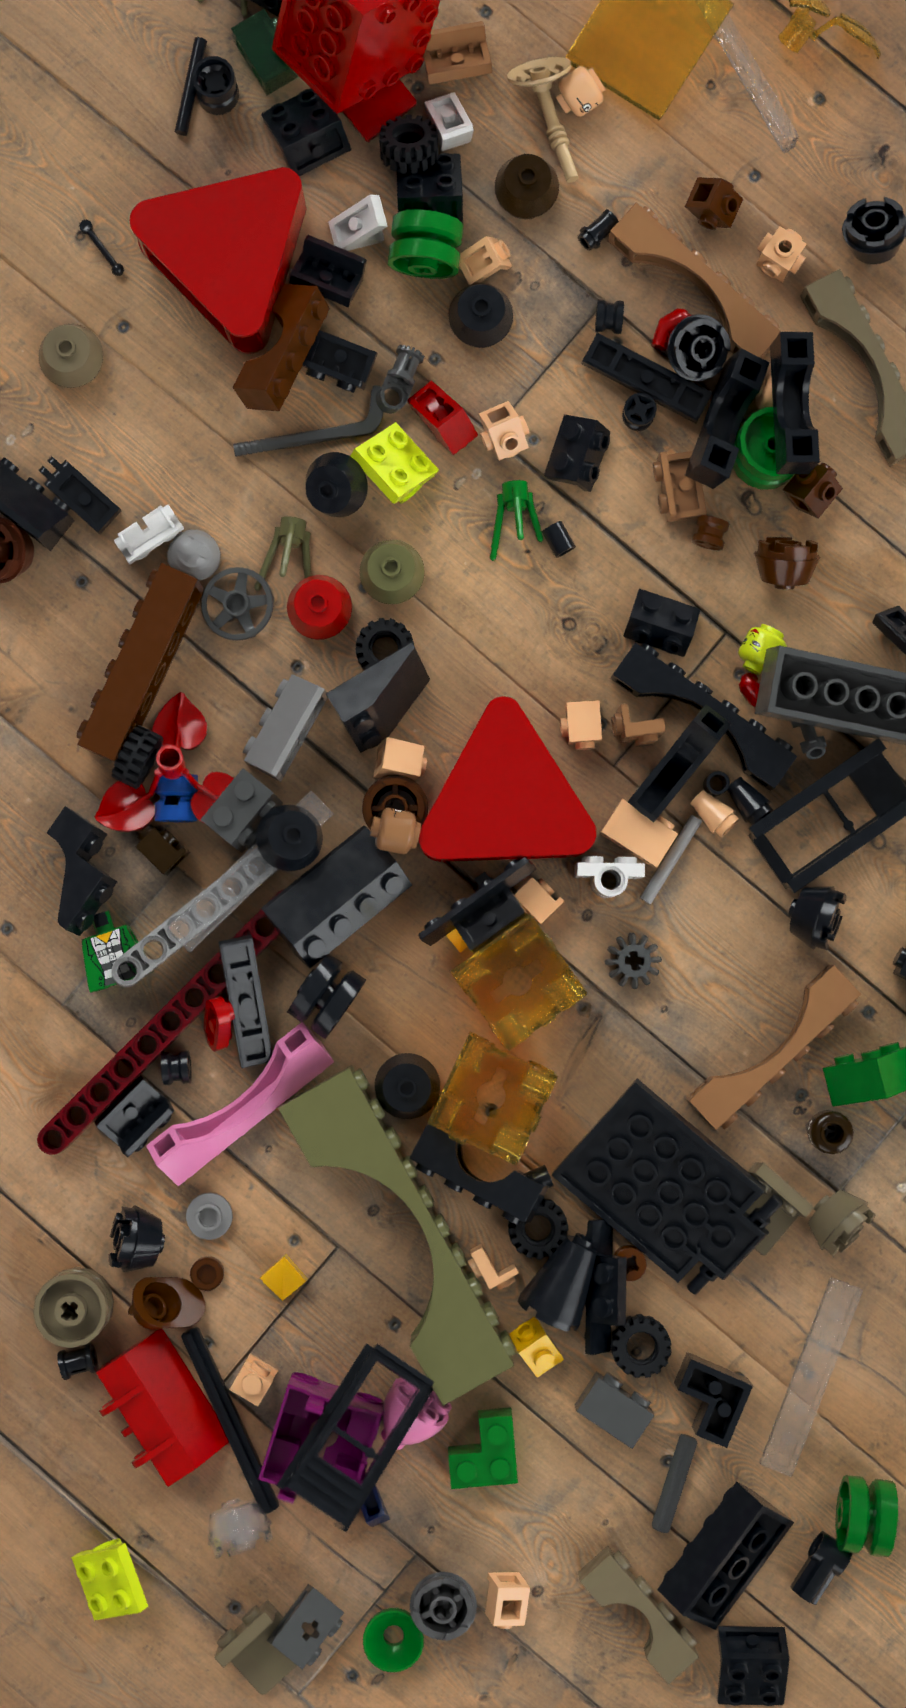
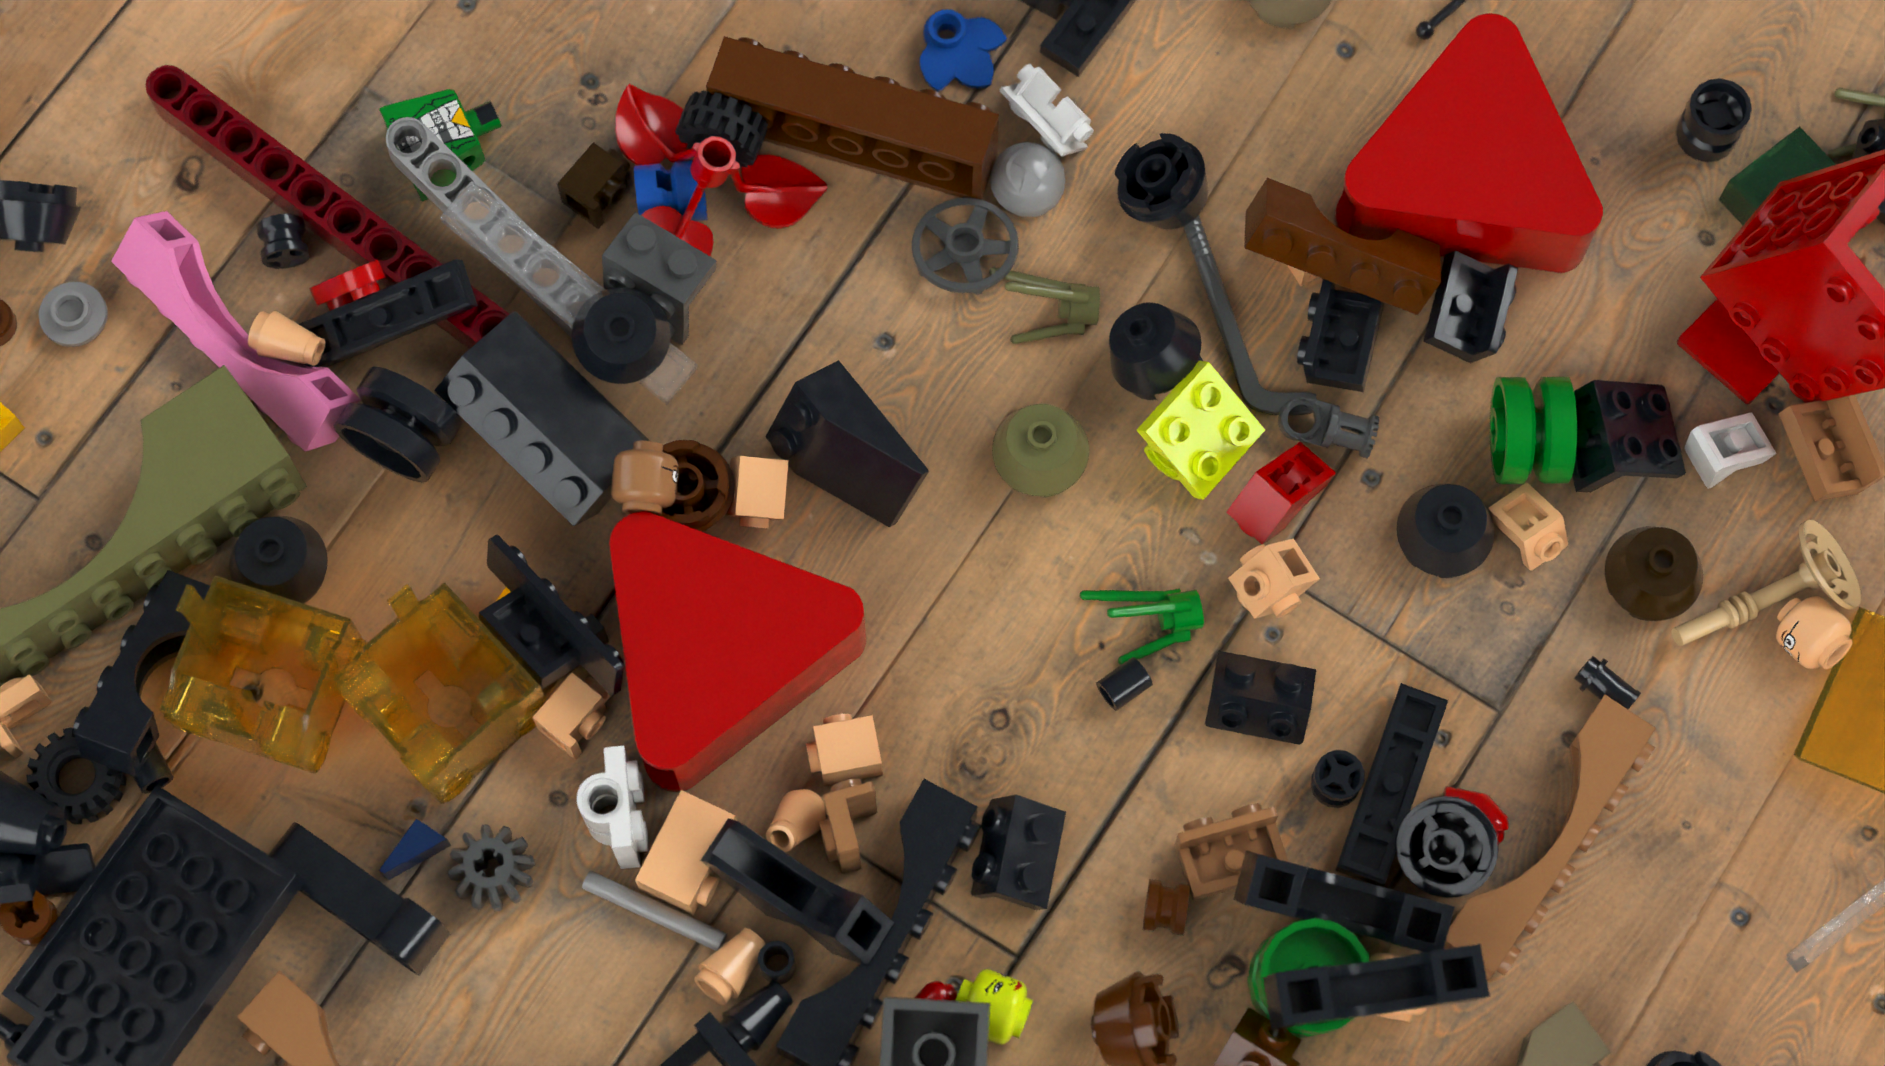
camera: 85 degrees right, 15 degrees down
black arch [47,806,117,936] -> none
black bracket [94,1075,174,1157] -> none
black bar [175,37,207,136] -> none
light grey slope [243,674,328,782] -> none
black bracket [261,88,352,176] -> none
red cone [287,575,352,640] -> none
white slope [328,194,388,251] -> none
black tyre [355,618,414,670] -> none
black tyre [379,115,438,174] -> none
black wheel [595,299,624,334] -> none
reddish brown brick [685,177,743,230] -> none
light nougat brick [756,226,807,283] -> none
none -> light nougat cone [248,311,325,366]
none -> black beam [269,822,450,976]
none -> dark blue piece [379,819,451,880]
none -> light nougat cone [766,789,826,852]
none -> blue plate [920,9,1007,92]
none -> black cone [1115,133,1208,230]

